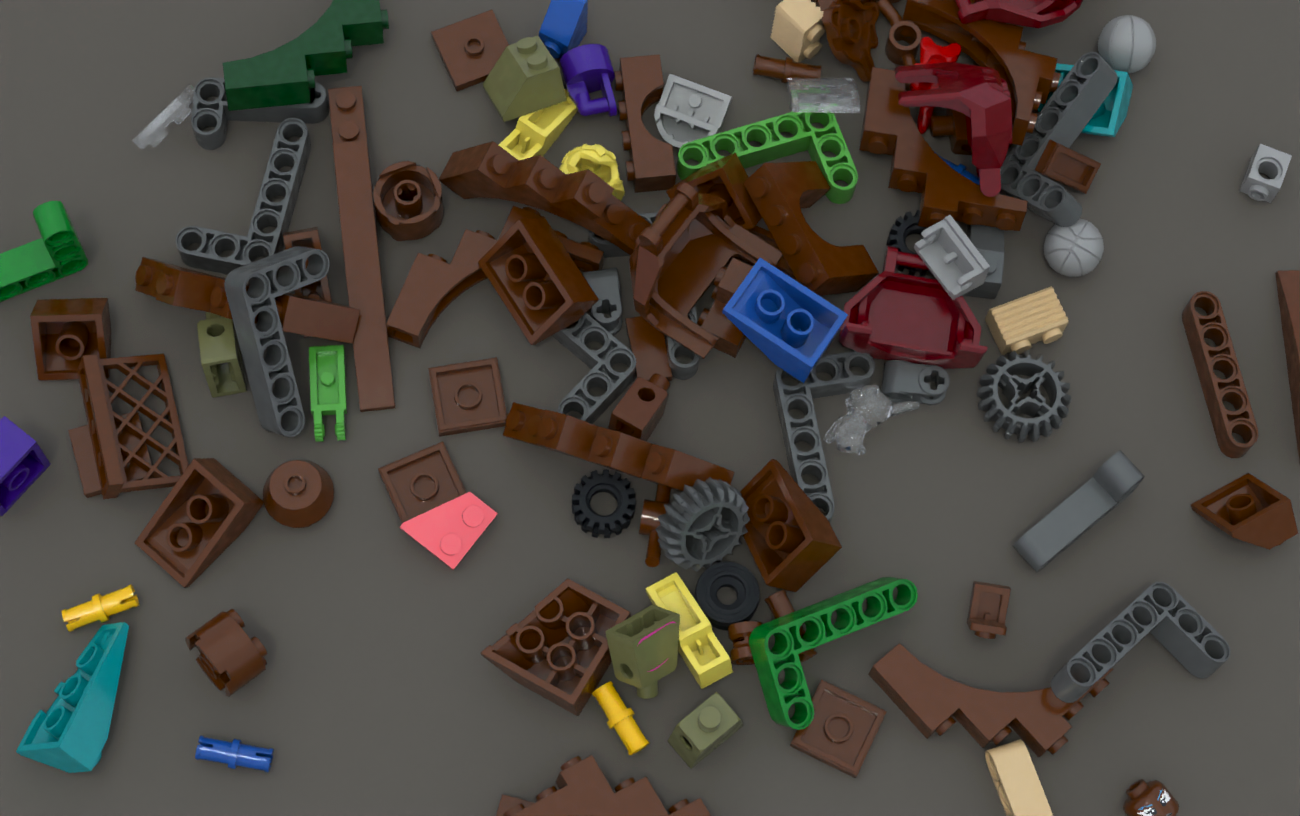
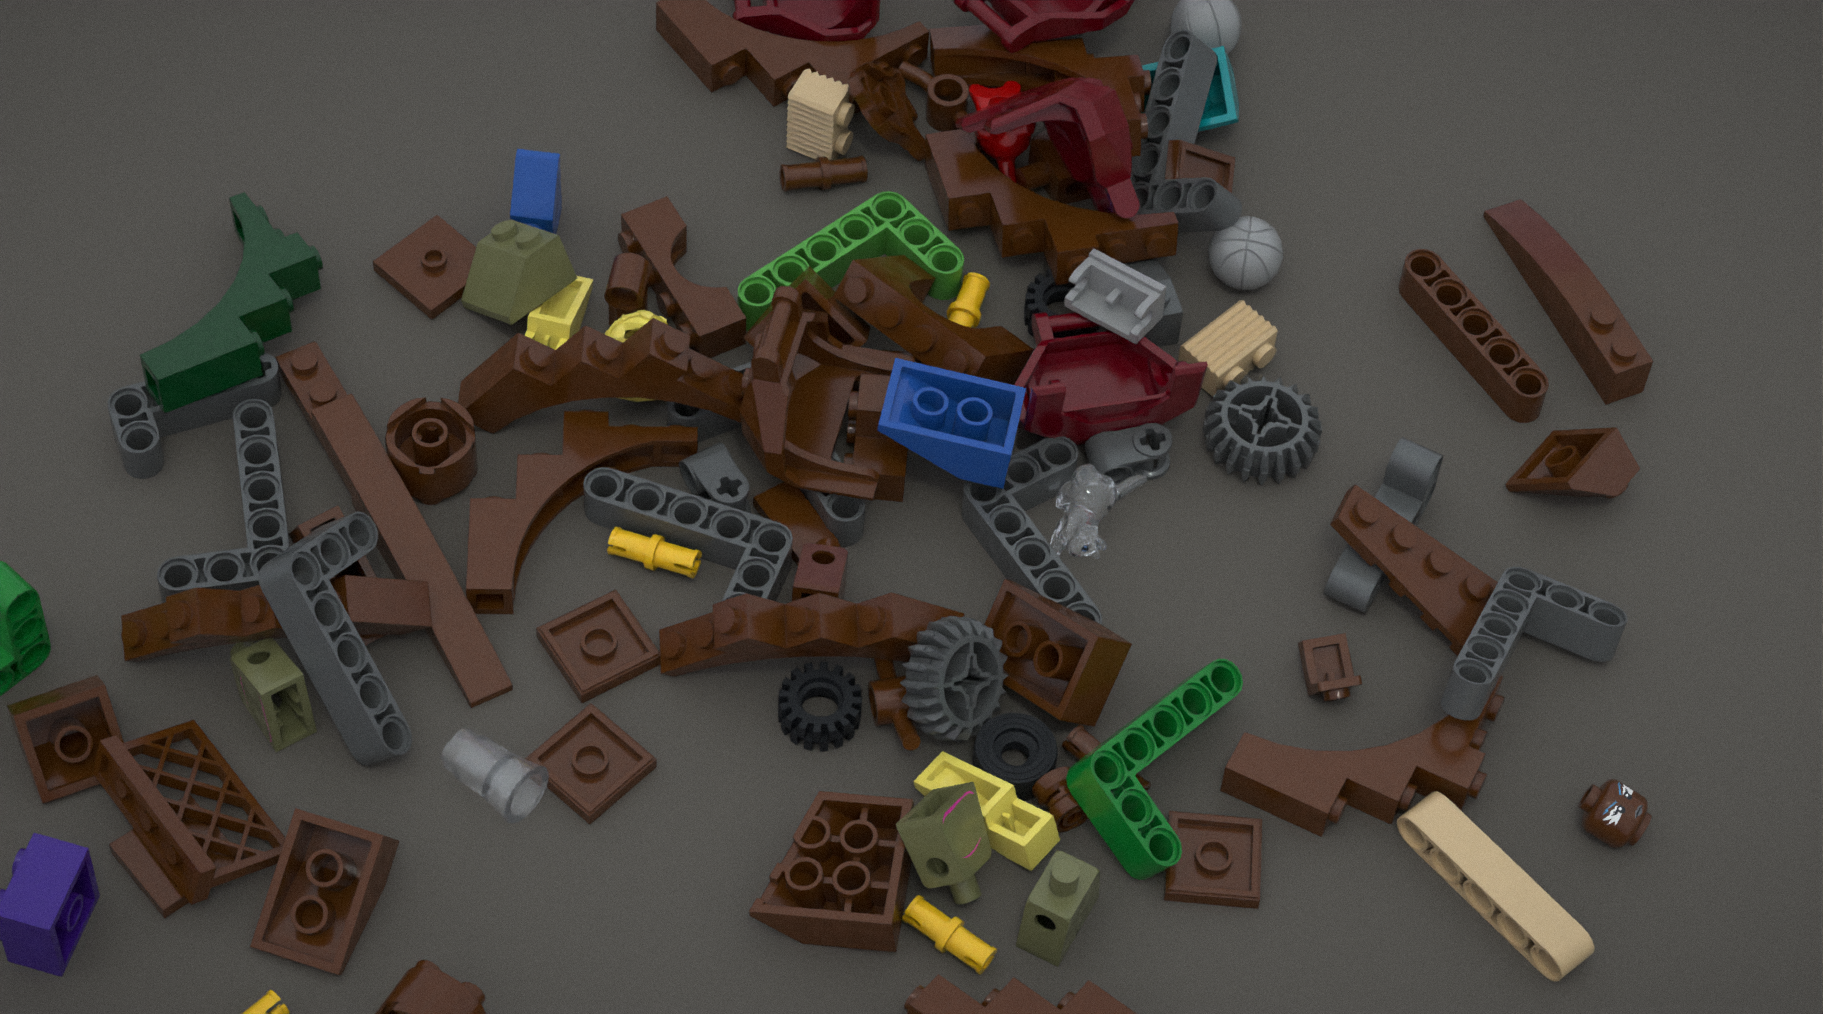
camera: 20 degrees left, 15 degrees down
clear wing [132,84,194,150] -> none
reddish brown cone [263,460,334,528] -> none
bright green hinge [309,345,347,442] -> none
coral wing [399,492,498,570] -> none
reddish brown slope [478,217,599,345] -> none
dark purple piece [560,44,617,117] -> none
light grey slope [654,74,733,148] -> none
clear slope [787,78,861,113] -> none
light grey brick [1239,144,1292,203] -> none
none -> clear plant [441,728,549,823]
none -> reddish brown piece [604,253,652,326]
none -> yellow pin [607,526,702,579]
none -> yellow pin [947,272,990,328]
none -> reddish brown wing [1330,485,1498,656]

